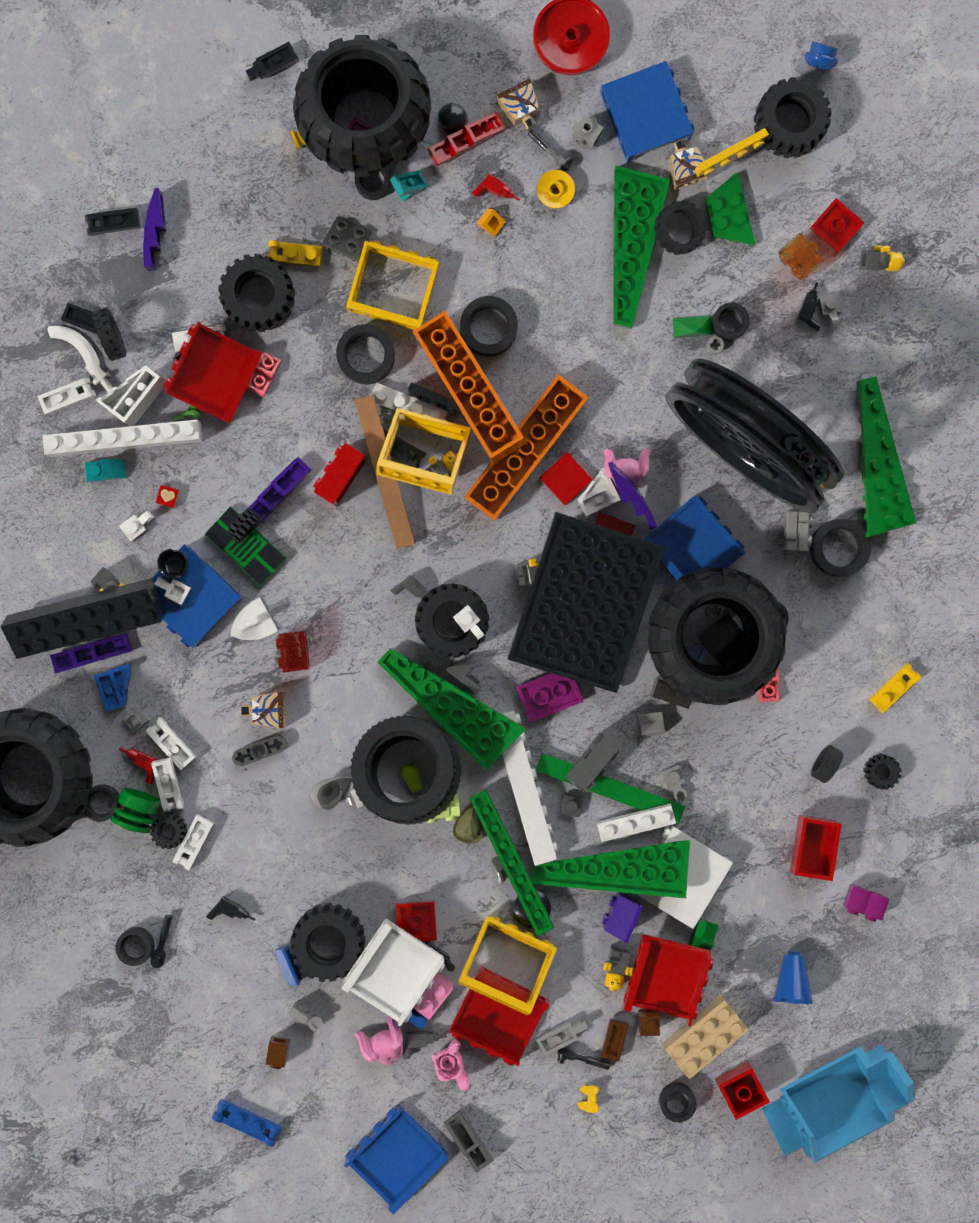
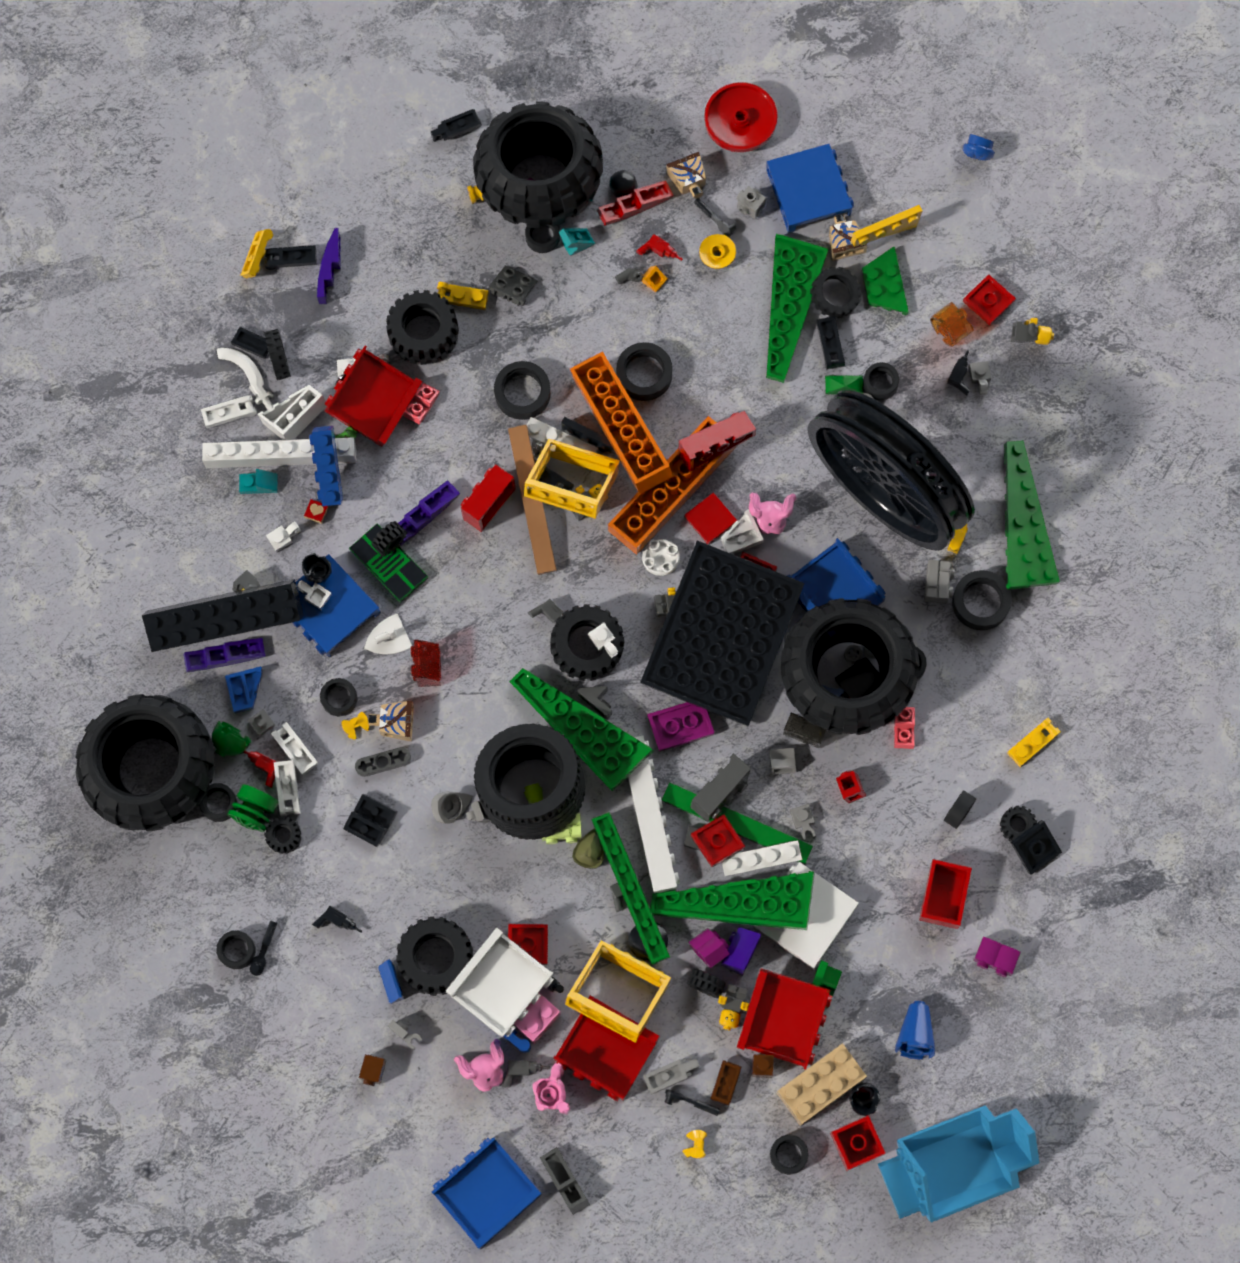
camera: 10 degrees right, 15 degrees down
white plate [172,814,214,871] -> none
blue plate [212,1099,282,1147] -> none
yellow window [346,240,440,330] -> none
dark purple slope [608,462,657,530] -> none
black tyre [754,77,832,158] -> none
none -> green cylinder [211,721,251,757]
none -> yellow plate [240,229,273,279]
none -> blue brick [309,426,343,506]
none -> black tyre [320,678,358,717]
none -> yellow piece [341,712,370,740]
none -> black slope [343,794,398,847]
none -> dark grey arm [615,268,643,284]
none -> white dish [642,539,680,576]
none -> wedge [678,411,756,472]
none -> black tyre [687,968,726,999]
none -> magenta brick [688,928,730,968]
none -> red tile [690,814,745,867]
none -> black plate [816,316,845,370]
none -> red brick [836,770,866,804]
none -> black hair [849,1082,880,1116]
none -> black tile [1010,820,1062,875]

